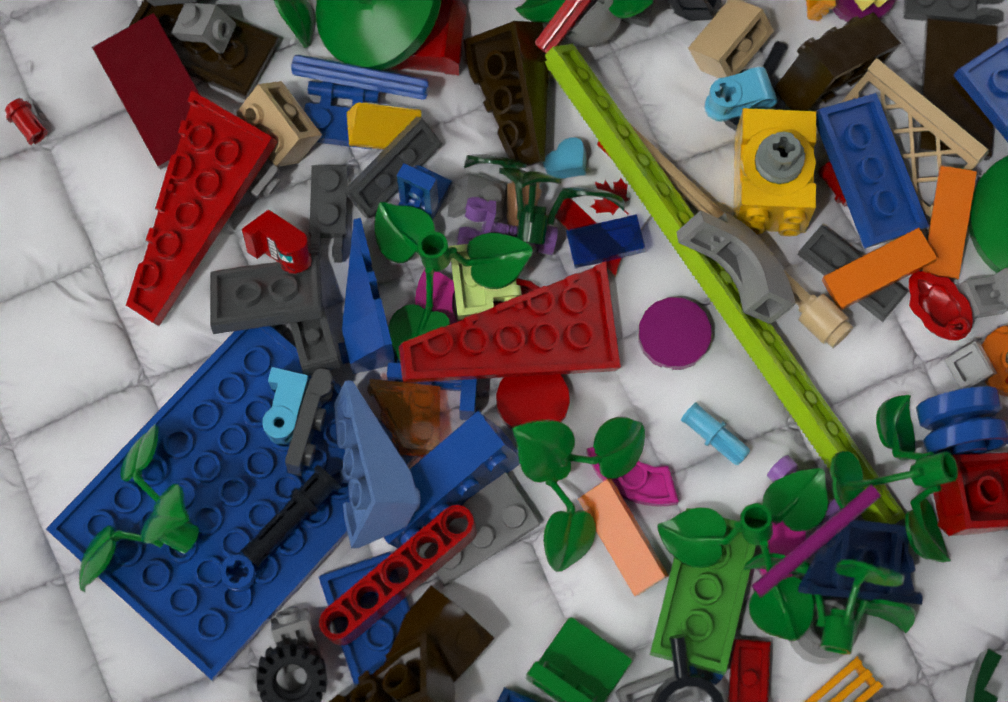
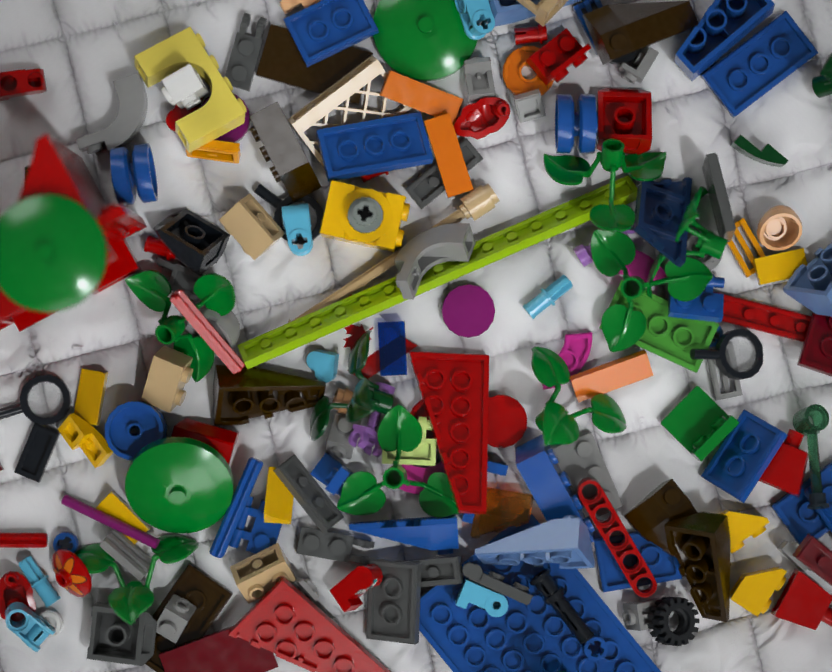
camera: 75 degrees left, 15 degrees up
magenta bar [751,485,881,598] -> none
none -> blue plate [668,274,725,323]
none -> dark grey tile [702,152,736,242]

